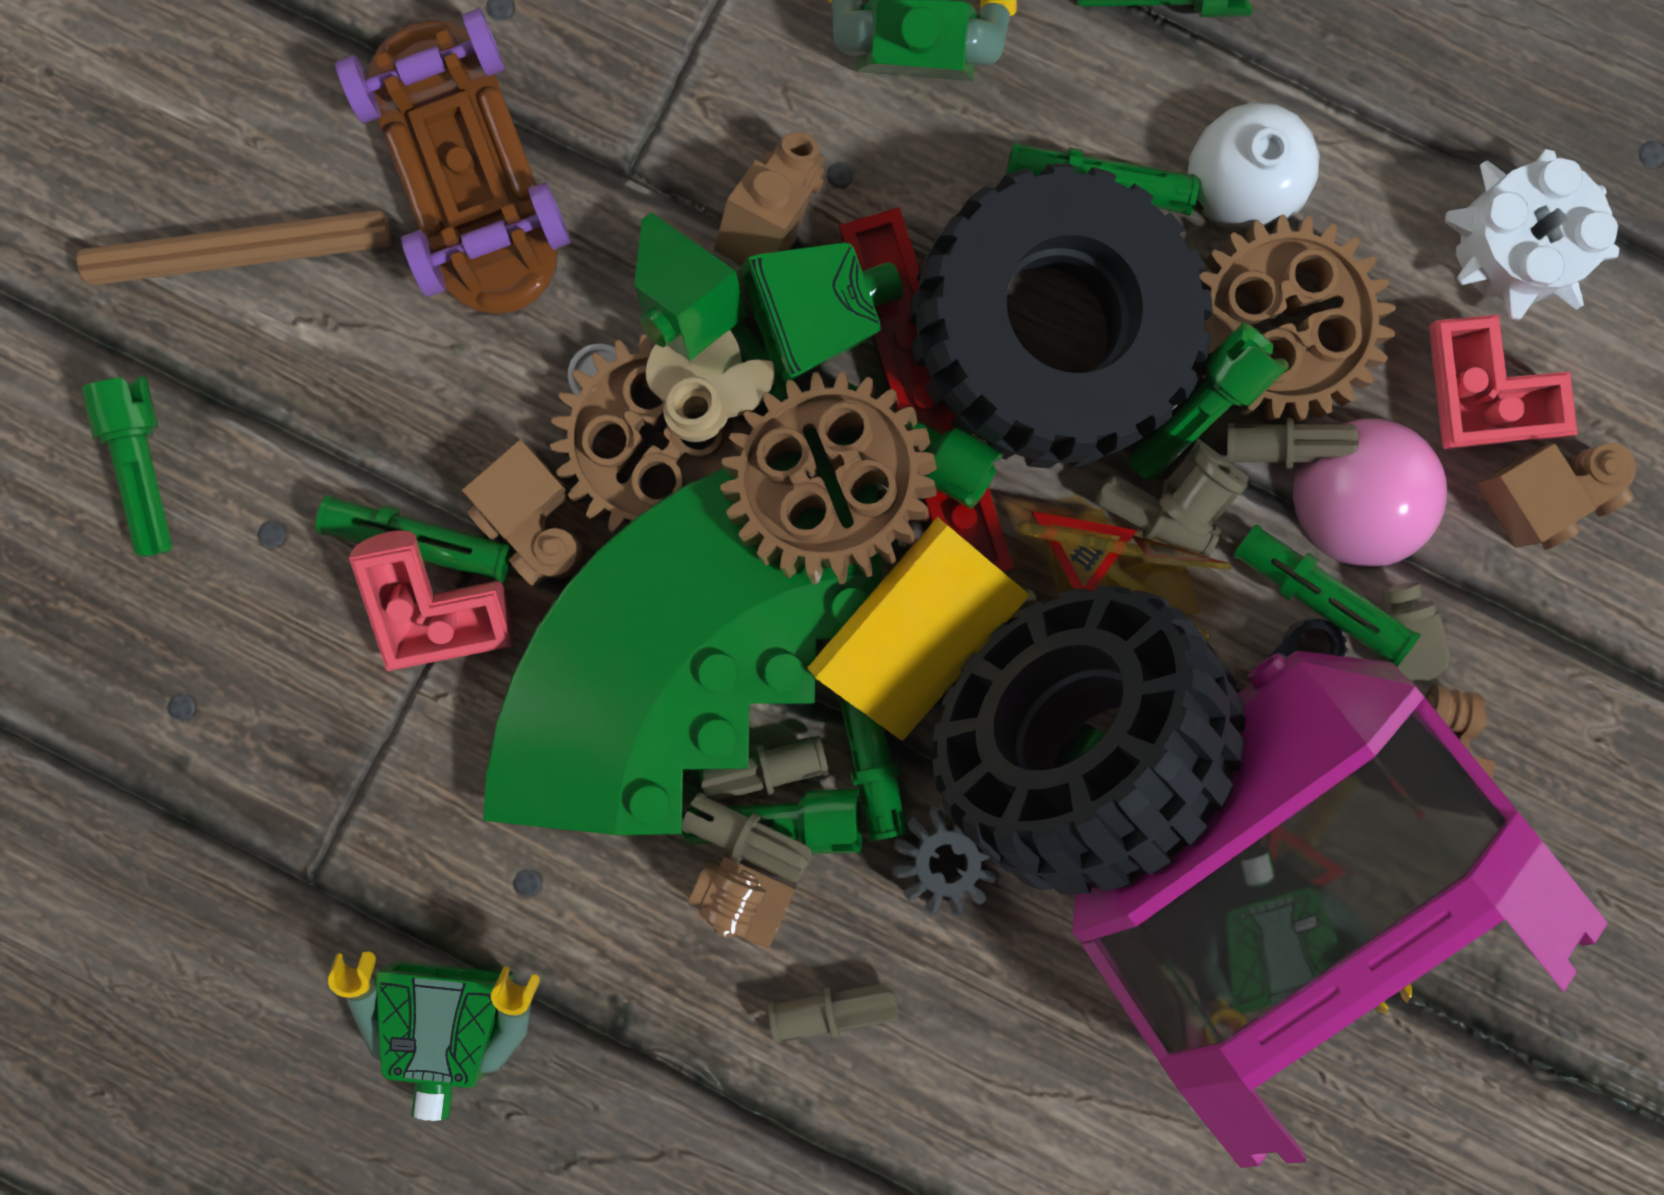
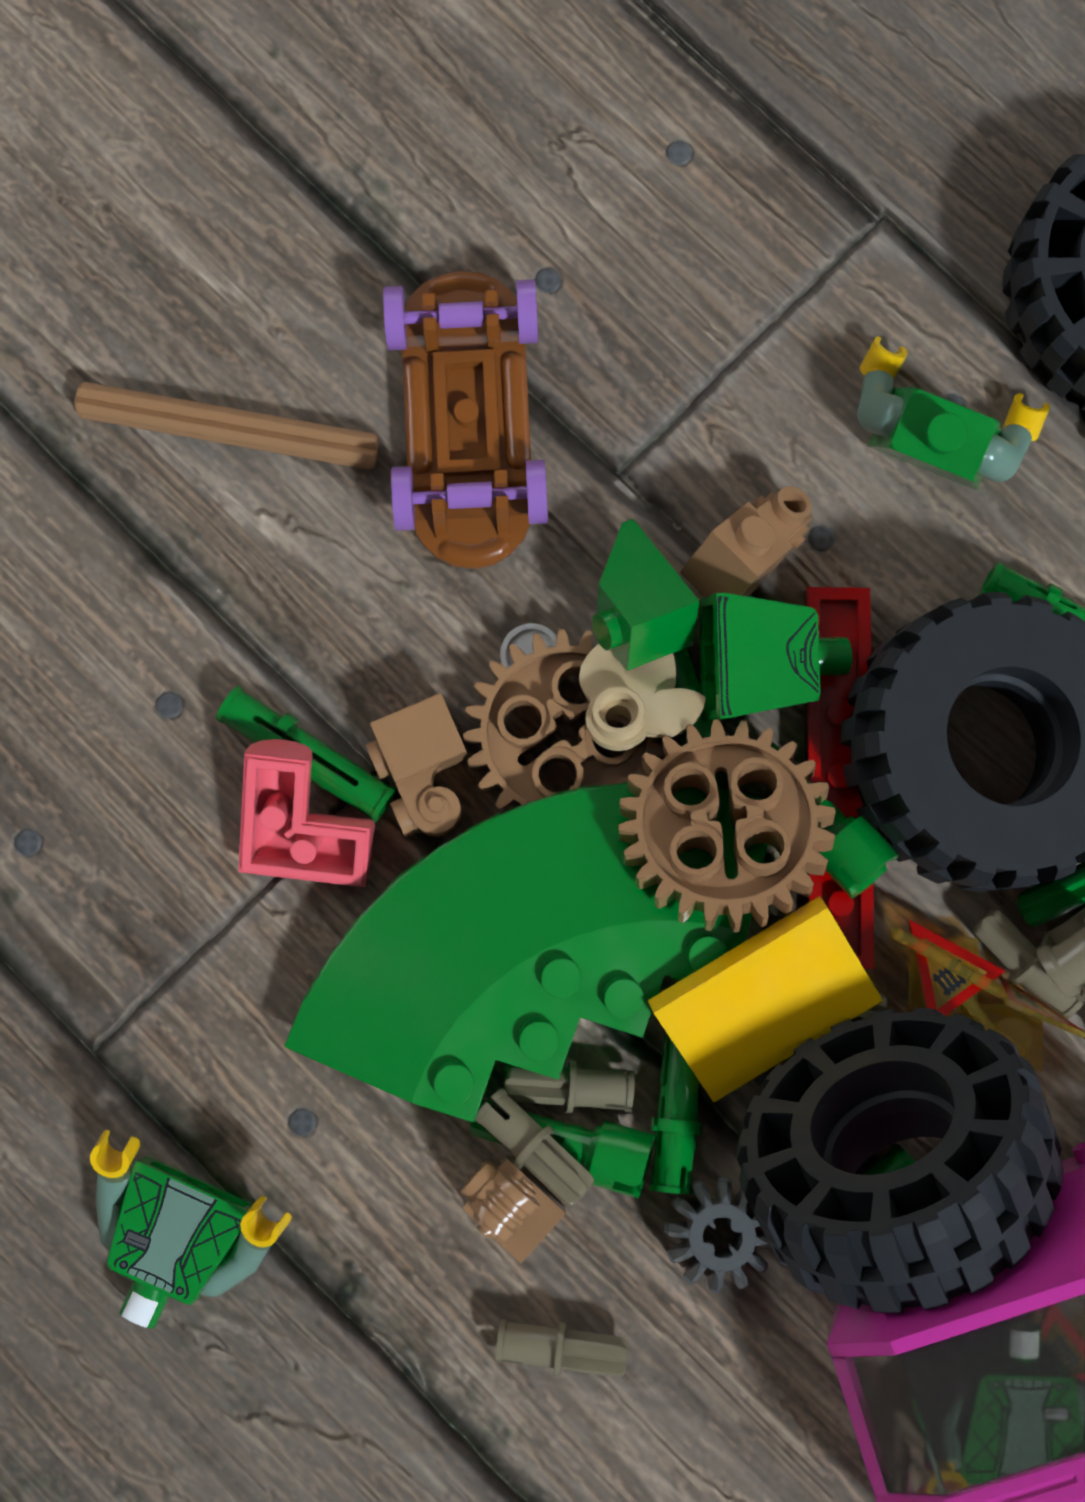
camera: 15 degrees right, 5 degrees down
green piece [81,376,172,557] -> none

